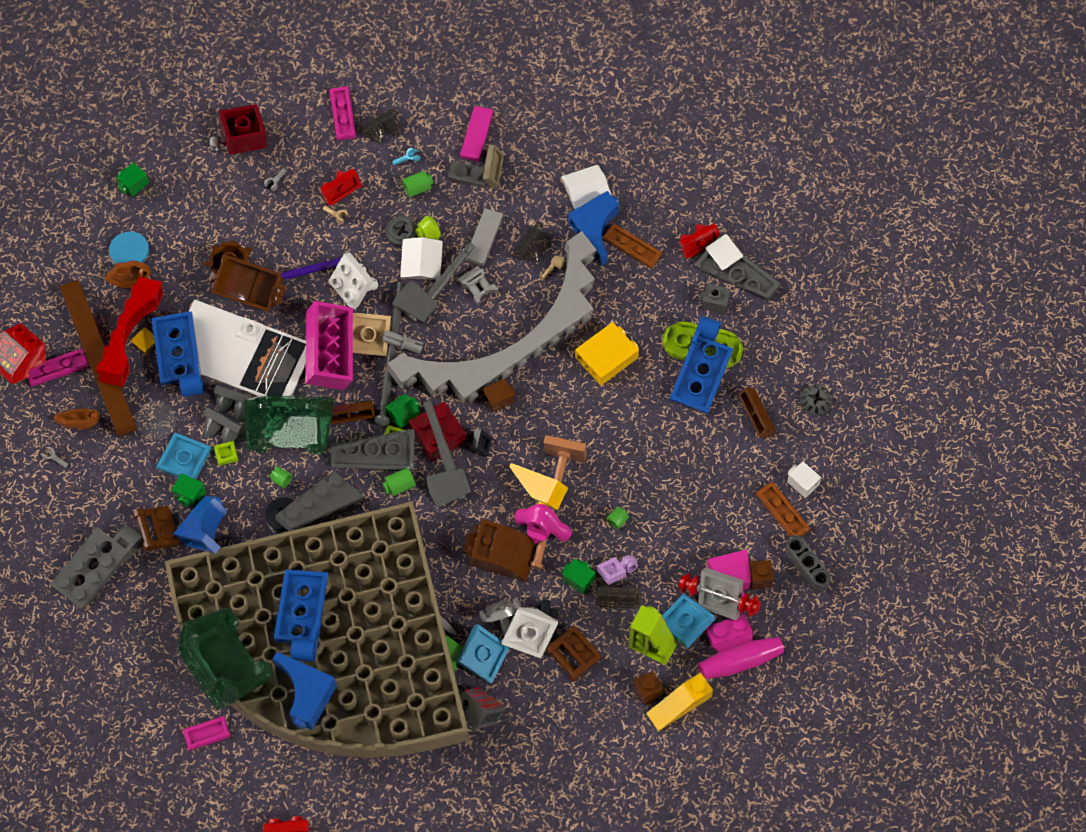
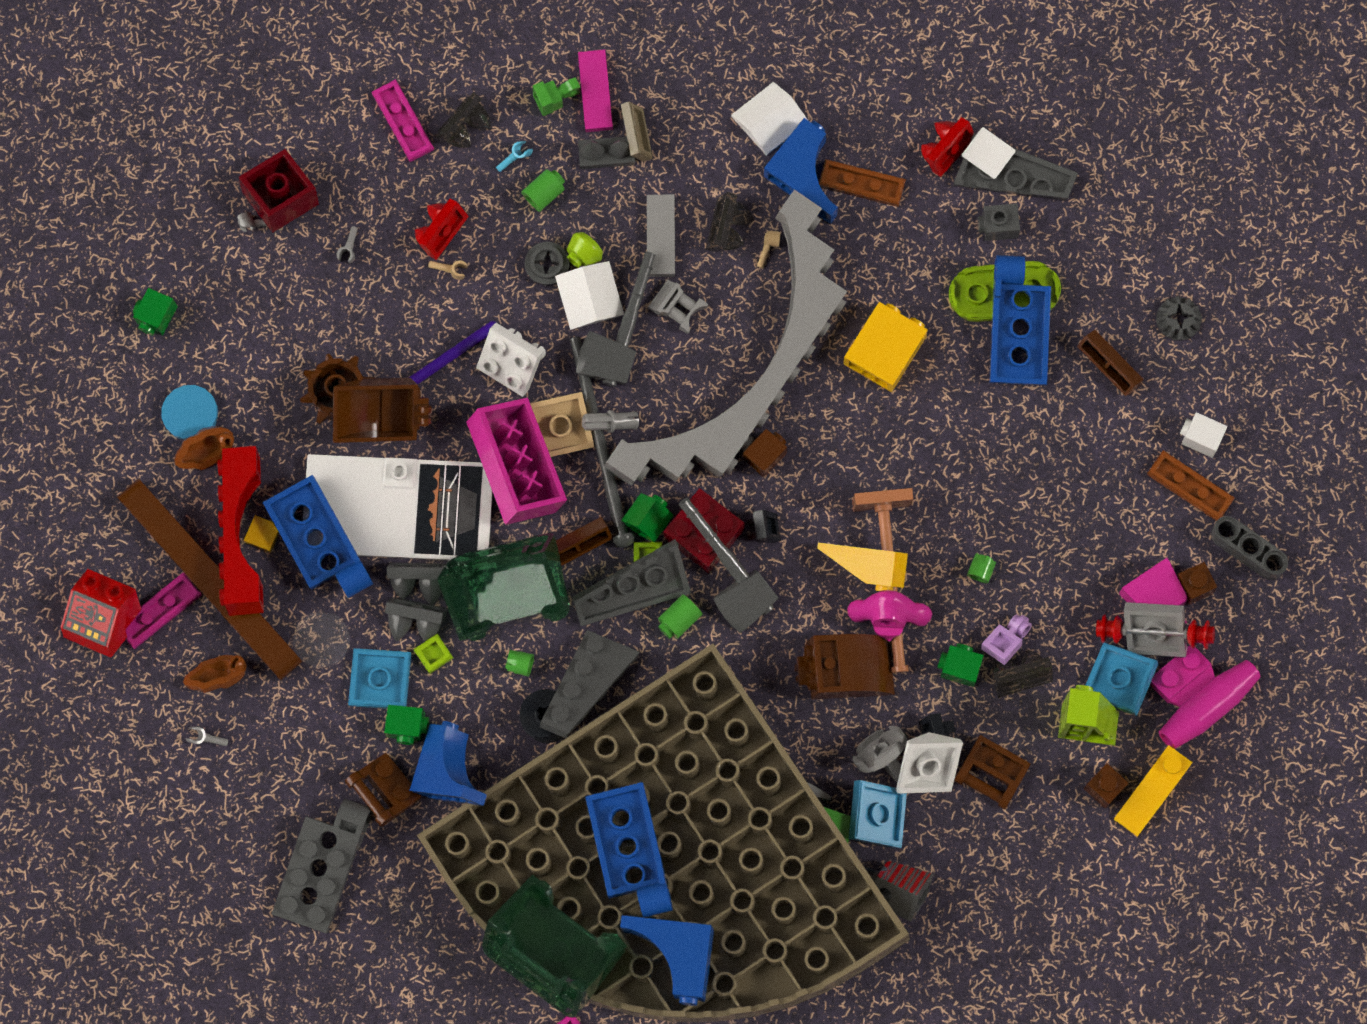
camera: 15 degrees left, 10 degrees up
none -> bright green piece [533,78,580,116]

